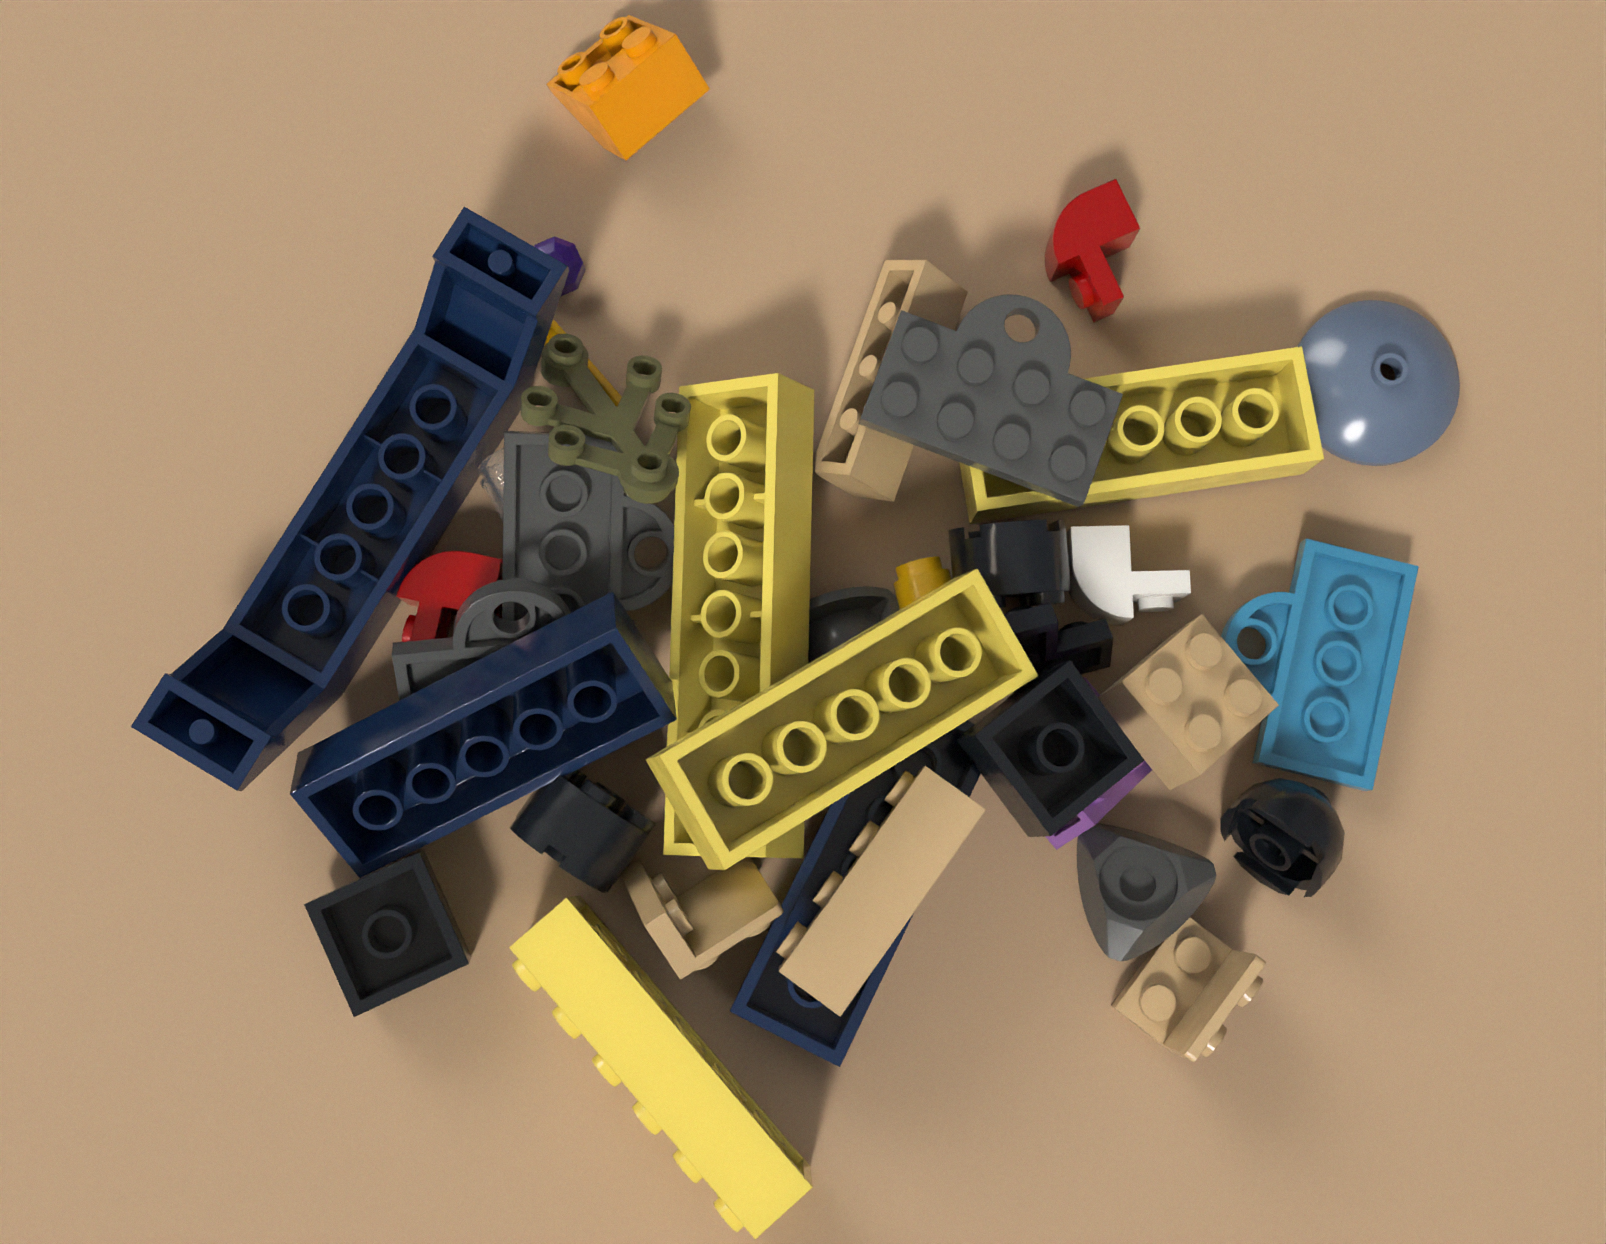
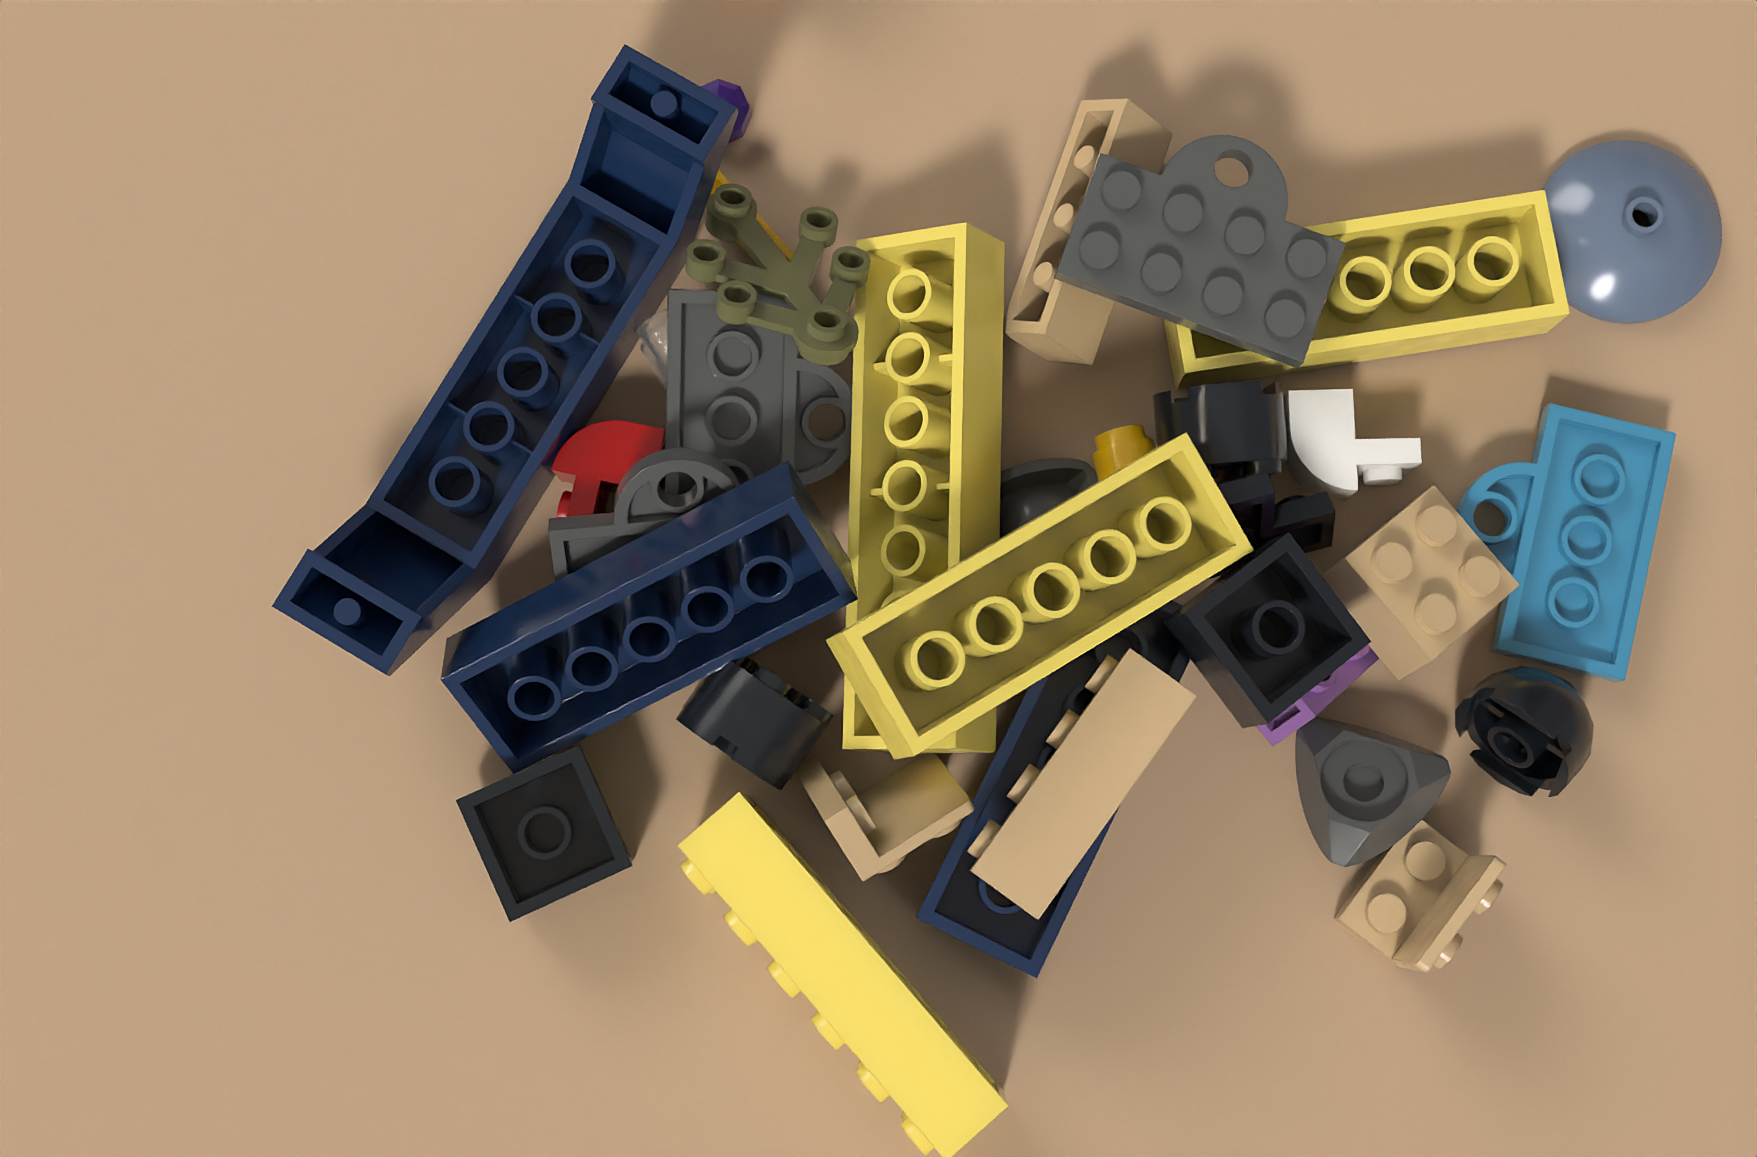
camera: 15 degrees right, 0 degrees up
red brick [1045,179,1141,323] -> none

